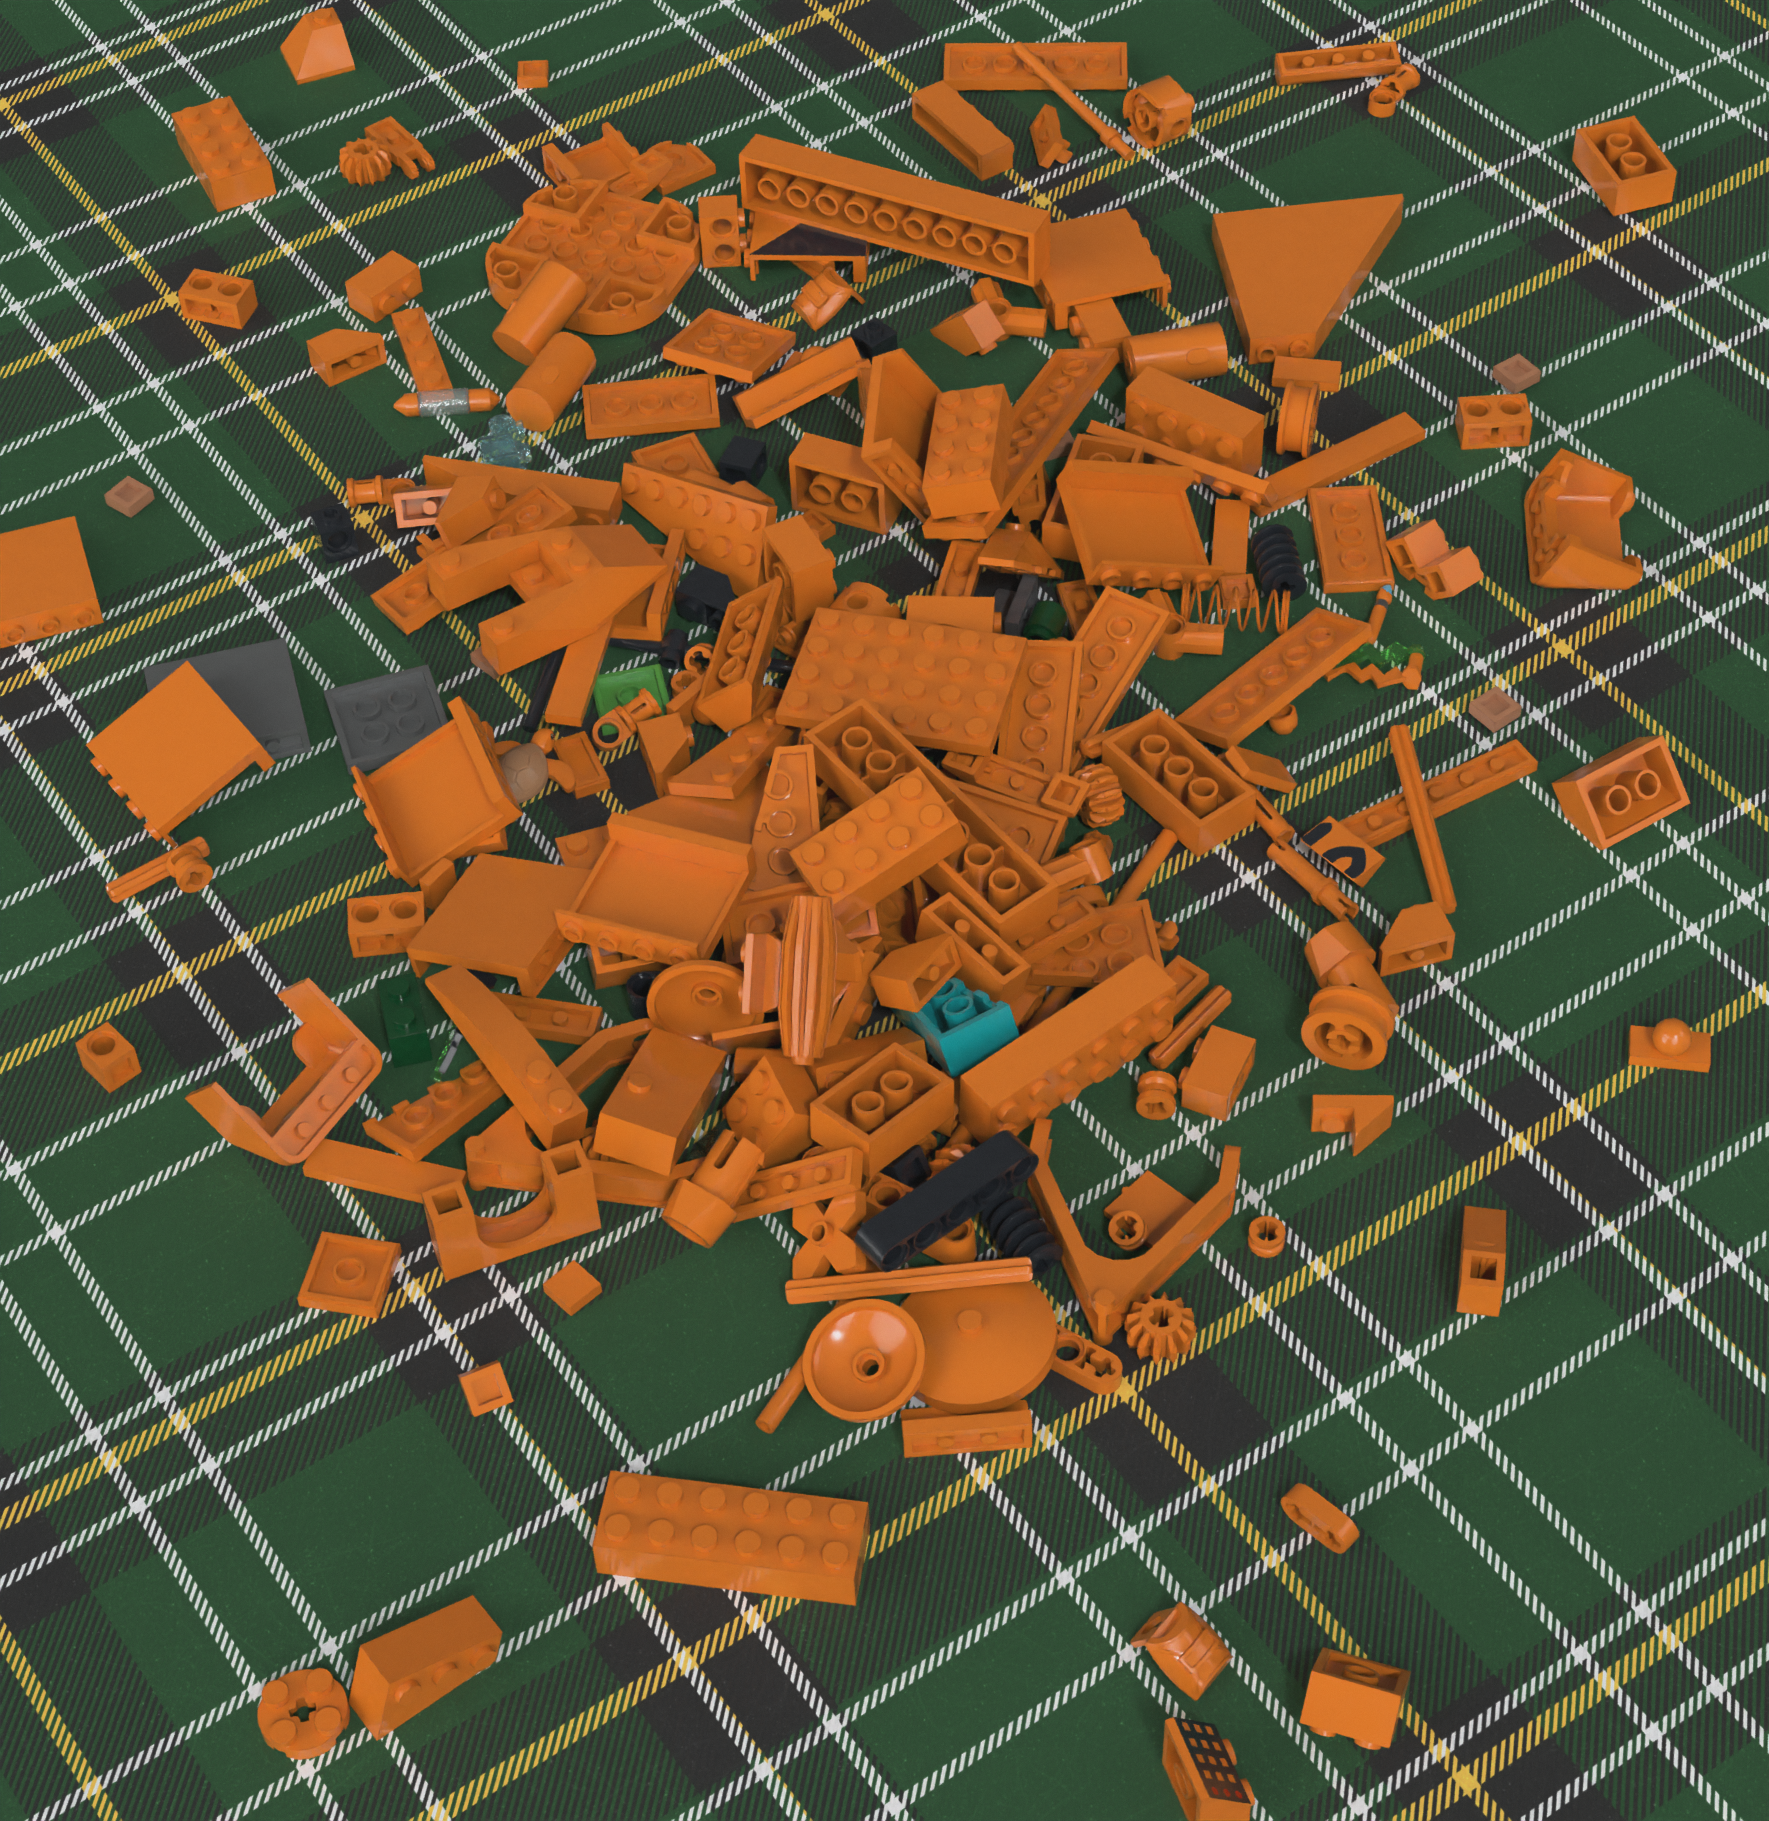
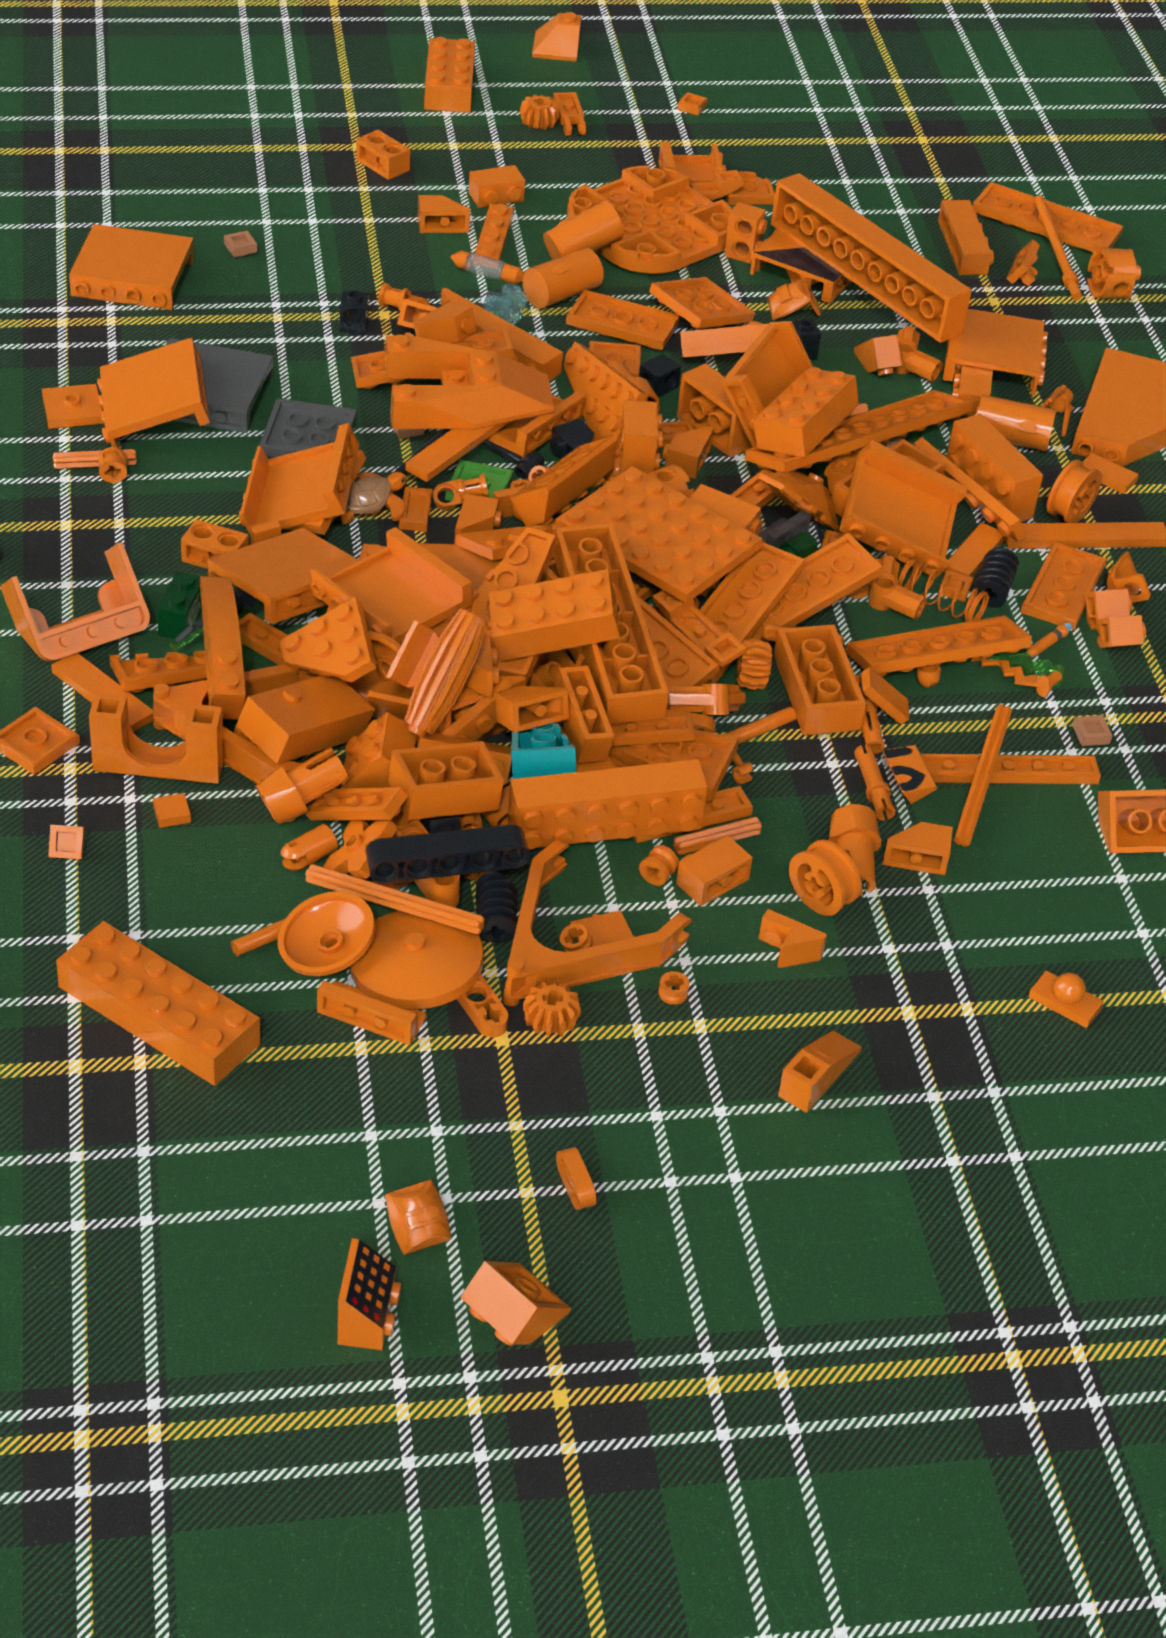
camera: 20 degrees right, 5 degrees down
none -> orange plate [42,384,103,429]
none -> orange plate [280,597,377,682]
none -> orange piece [281,824,338,871]
none -> orange slope [662,426,714,479]
none -> orange plant [1041,385,1073,437]
none -> orange piece [1107,551,1151,603]

